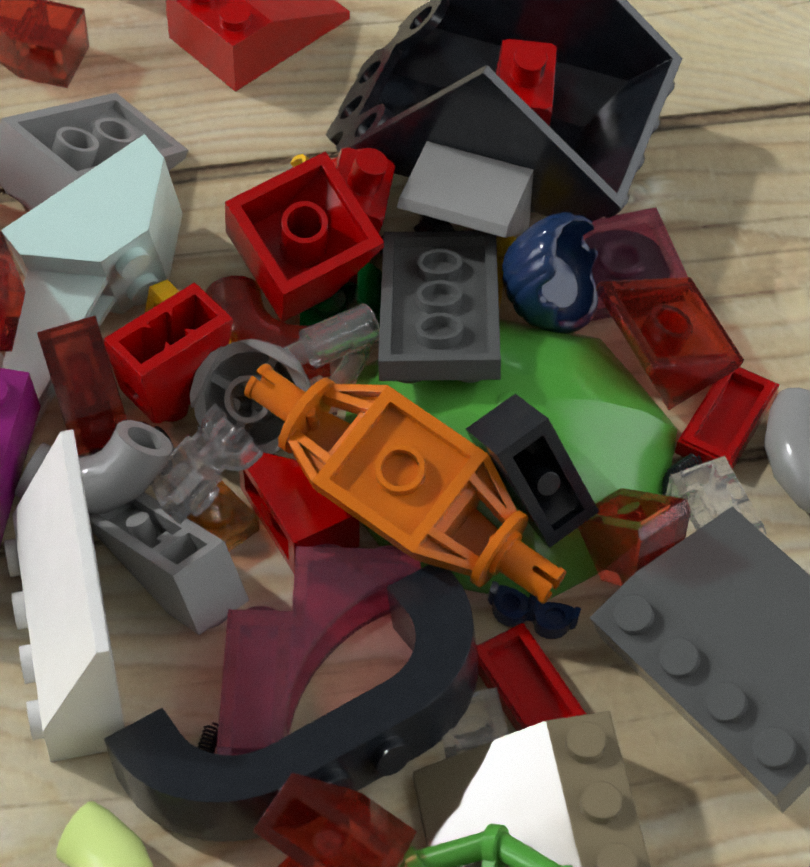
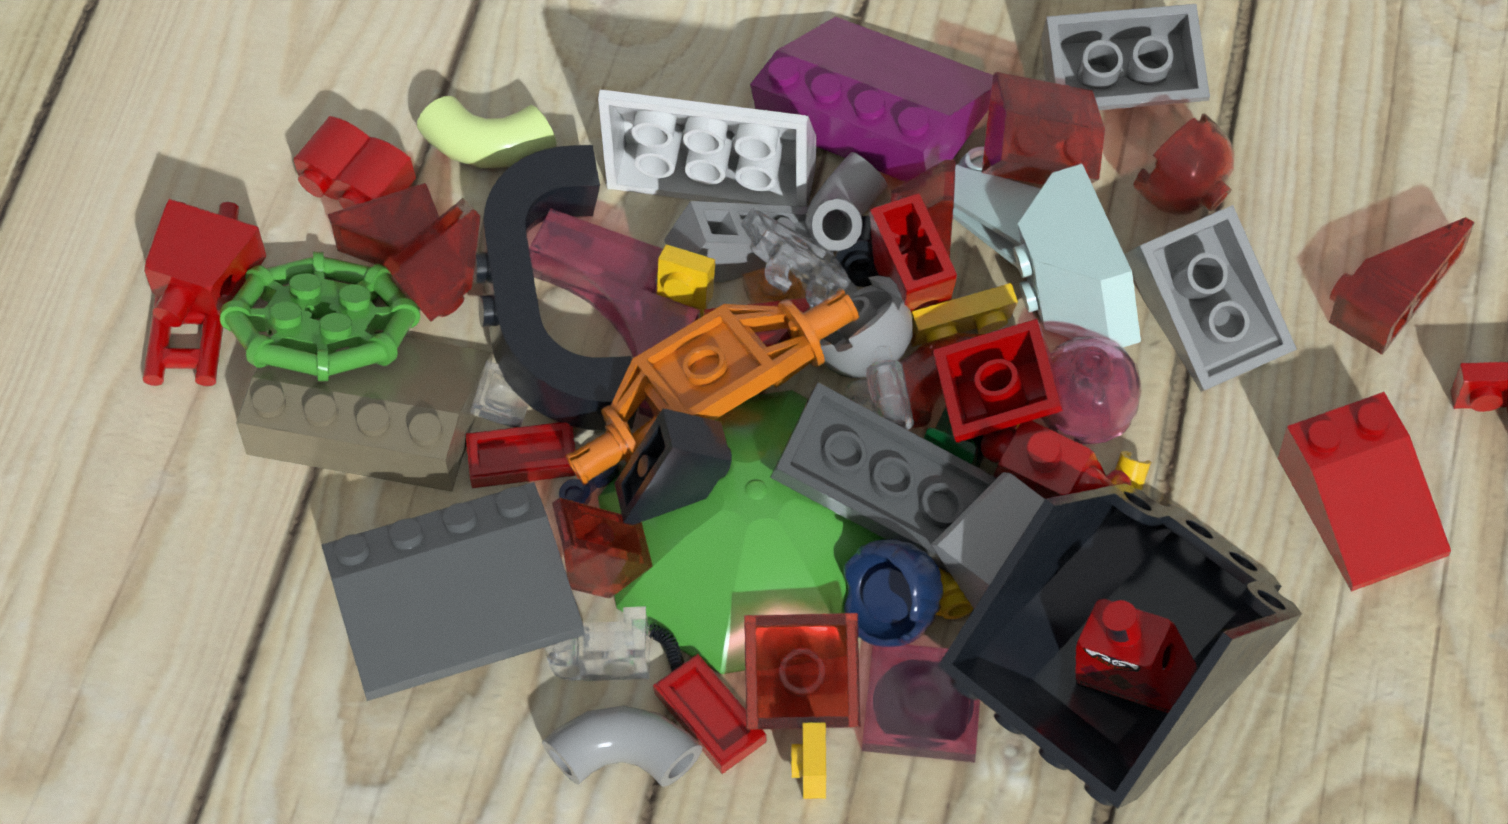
camera: 115 degrees right, 5 degrees up
none -> yellow plate [657,244,715,324]
none -> yellow plate [791,723,826,799]
none -> clear pink cylinder [1041,335,1142,444]

